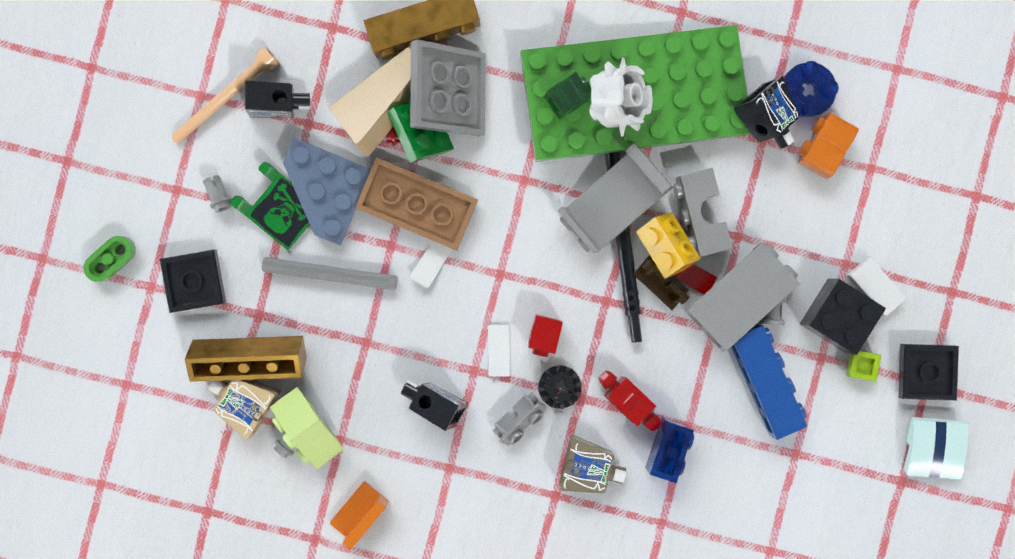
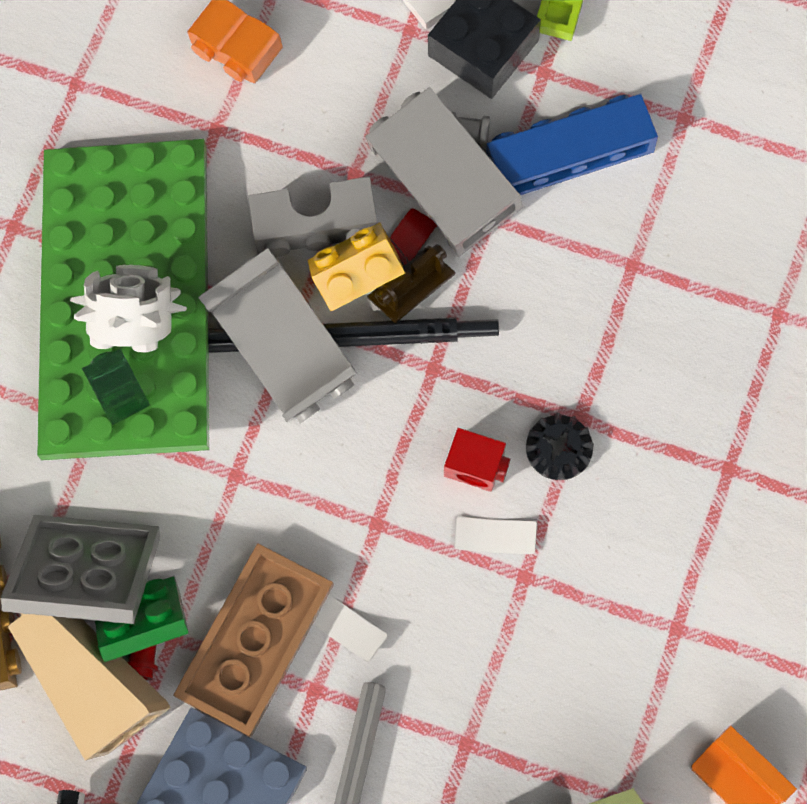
camera: 80 degrees left, 15 degrees down
black torso [401,380,468,431] -> none
light grey hinge [492,392,547,446] -> none
torso [559,434,626,494] -> none
red piece [598,370,662,432] -> none
clear blue brick [645,417,694,483] -> none
black torso [733,76,799,149] -> none
clear blue plate [784,61,839,117] -> none

